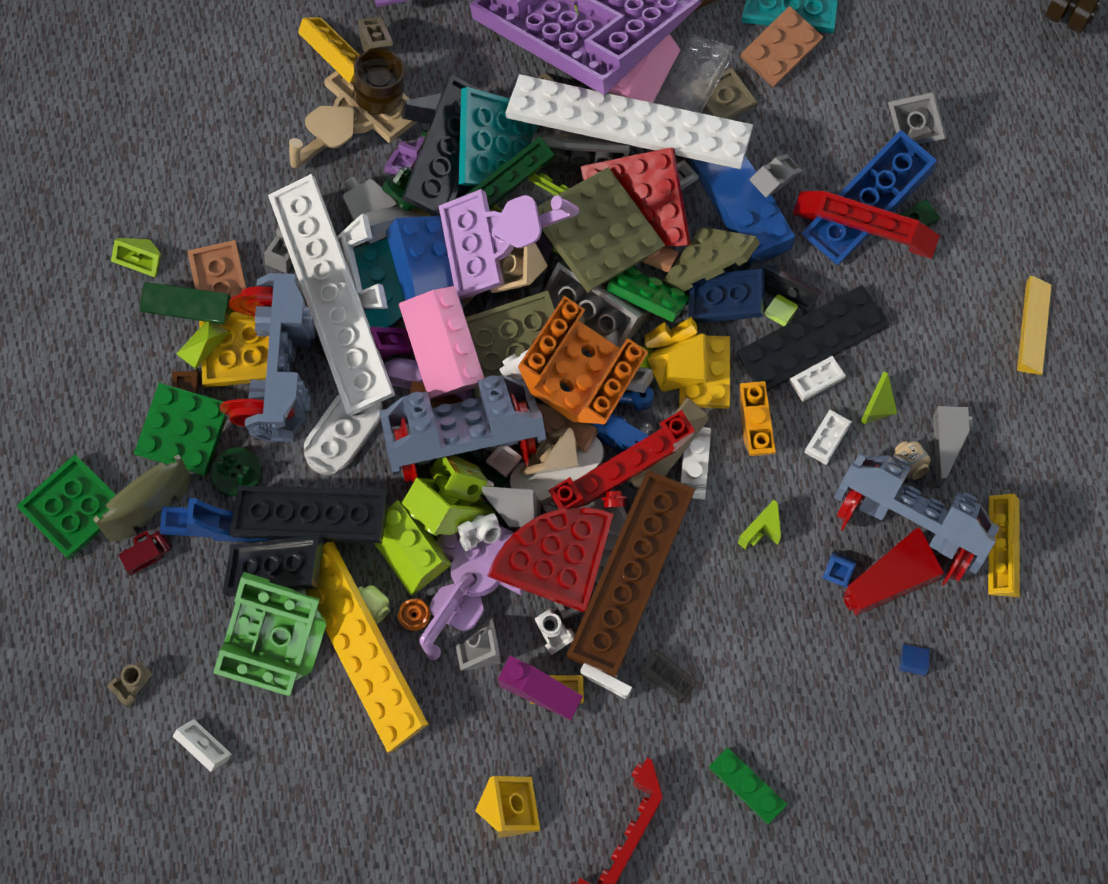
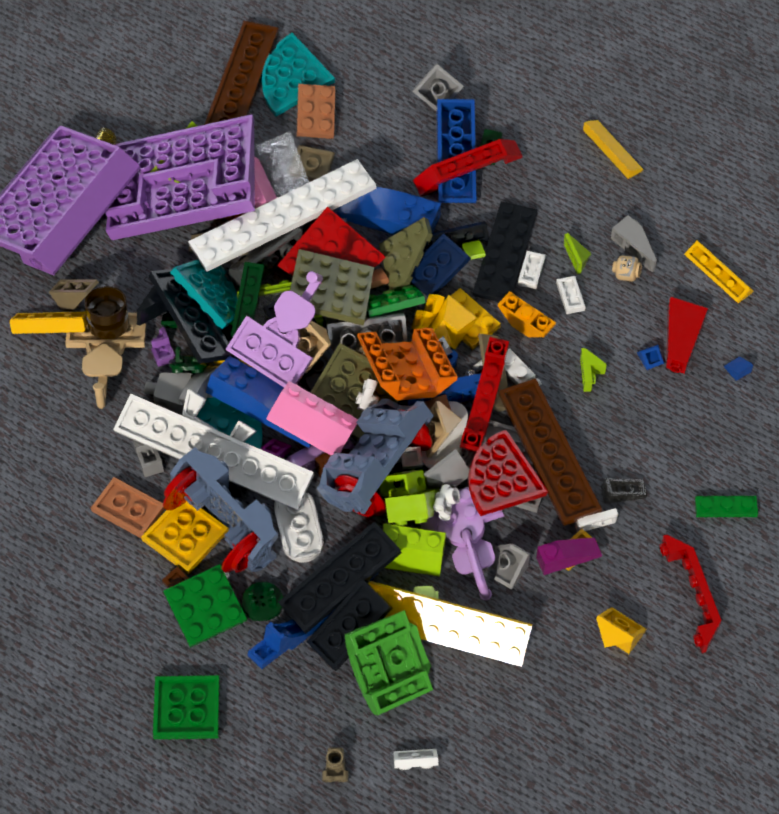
camera: 45 degrees left, 10 degrees down
olive slope [93,455,192,542] -> none
lime slope [111,238,161,277] -> none
dark red piece [118,531,172,576] -> none
dark green slope [139,282,233,325] -> none
lime slope [176,322,229,369] -> none
orange plate [397,598,431,631] -> none
white plate [535,608,575,655] -> none
red plate [601,491,627,508] -> none
light grey slope [749,154,802,197] -> none
sand blue piece [834,452,999,586] -> none

